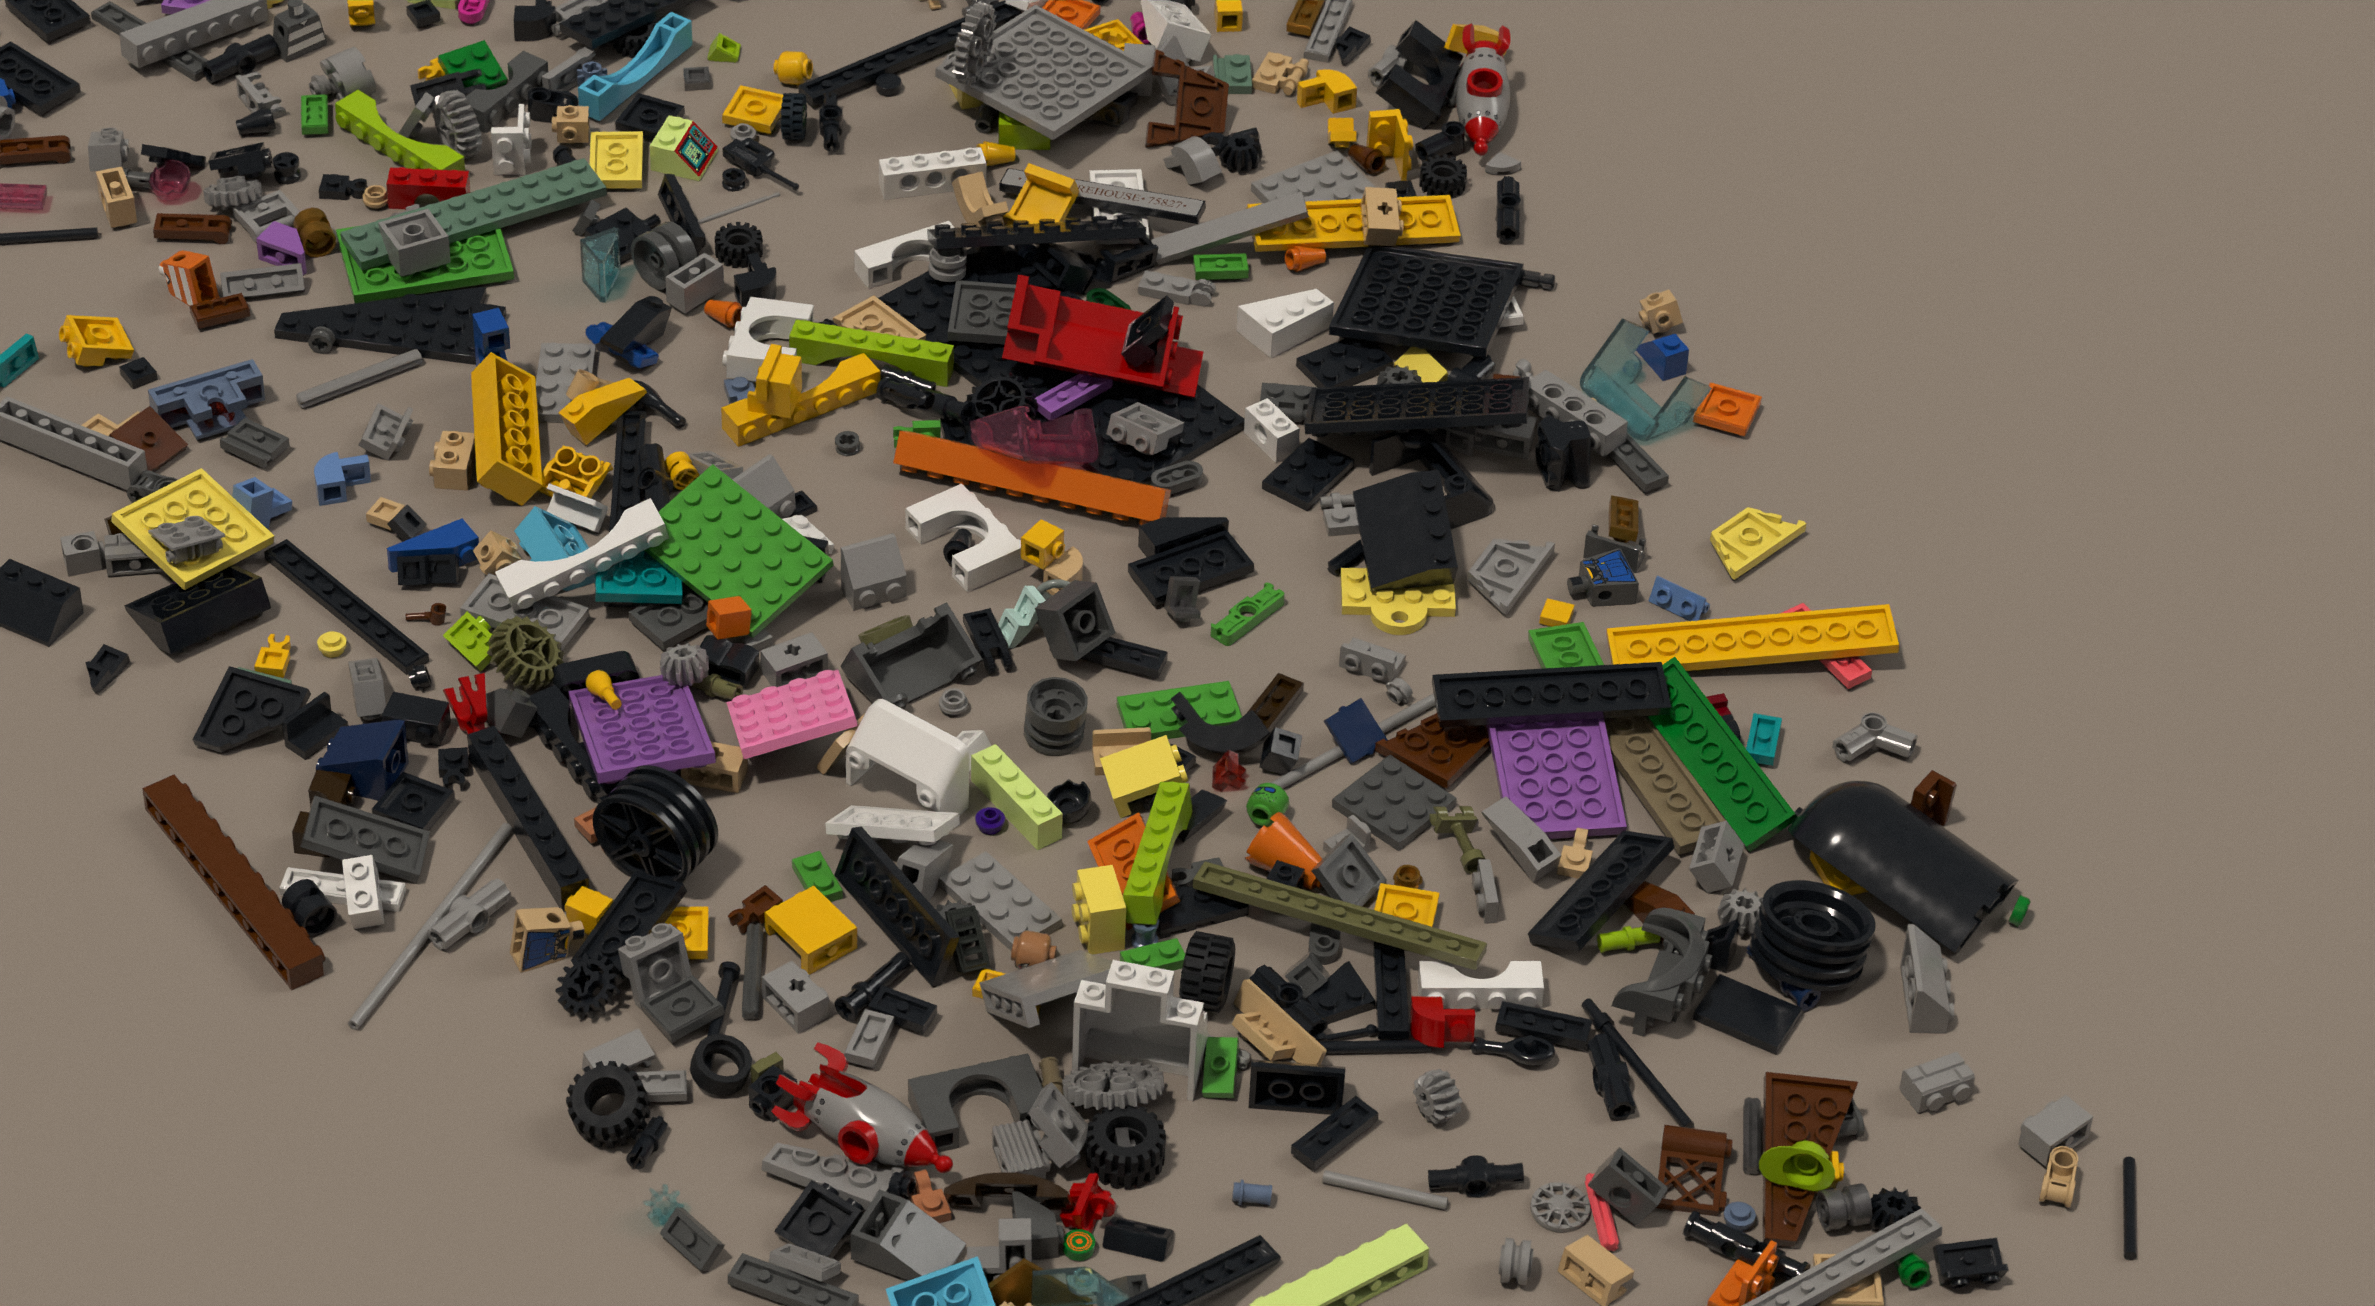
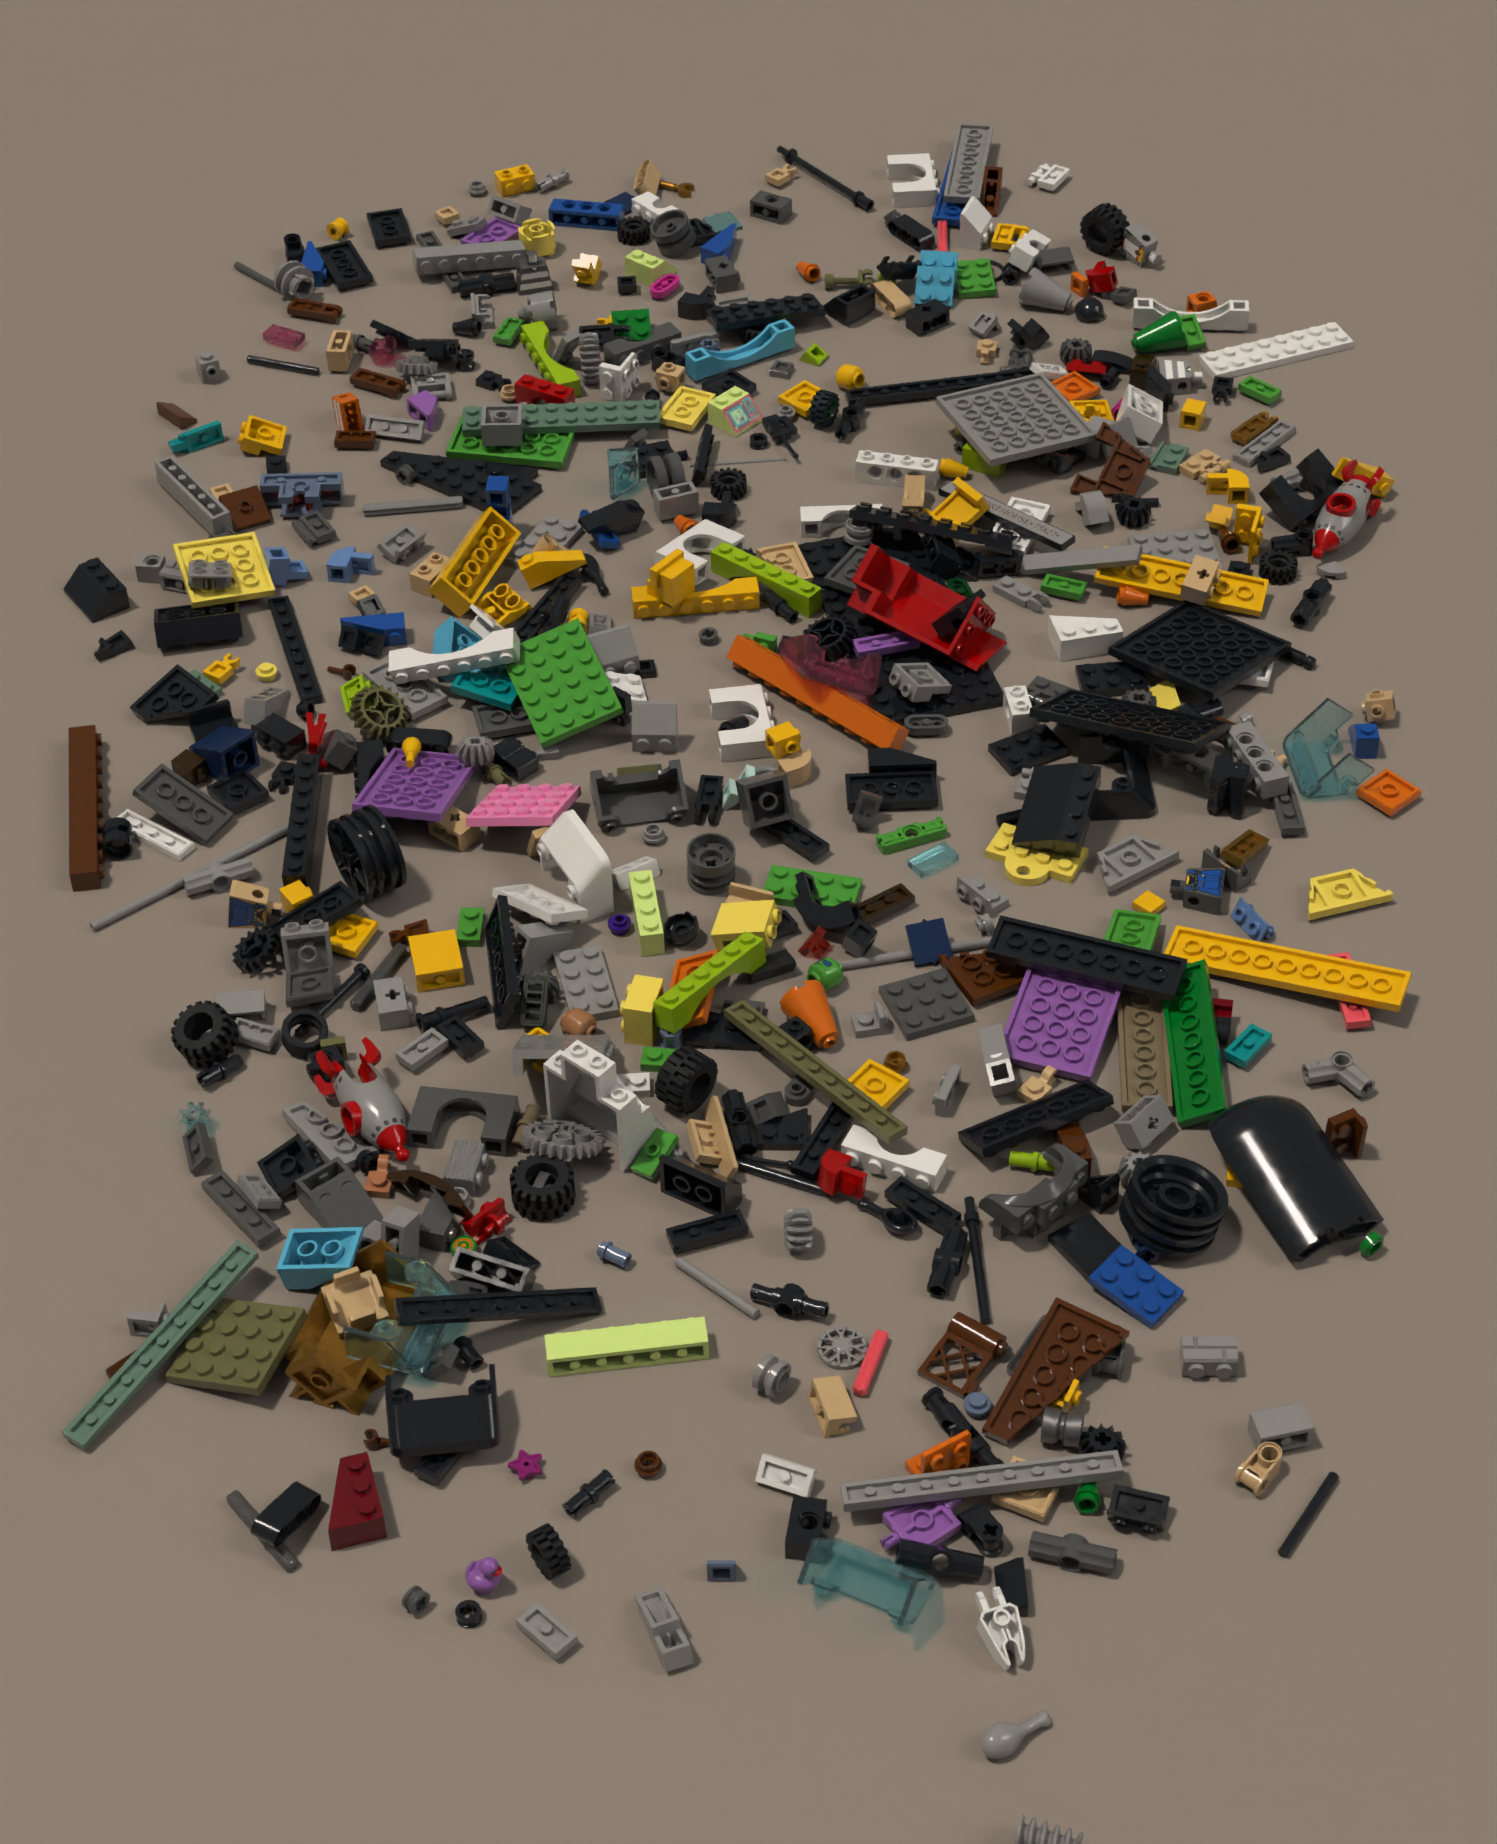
camera: 30 degrees right, 0 degrees up
light grey brick [88,127,130,171] -> none
pearl gold wheel [293,208,336,258] -> none
white brick [342,855,384,929] -> none
tan brick [473,530,522,575] -> none
orange panel [706,596,752,640] -> none
light grey brick [760,632,828,687] -> none
black tile [876,73,901,96] -> none
black piece [876,377,976,426] -> none
light grey gear [952,1,996,86] -> none
light grey plate [1028,1082,1088,1168] -> none
dark grey plate [1311,833,1387,907] -> none
olive bar [1429,806,1485,874] -> none
dark grey brick [1588,1147,1668,1226] -> none
lime piece [1759,1140,1835,1191] -> none
light grey slope [1900,924,1954,1034] -> none
none -> black brick [448,1246,536,1292]
none -> clear light blue tile [908,841,959,878]
none -> blue plate [1088,1244,1184,1329]

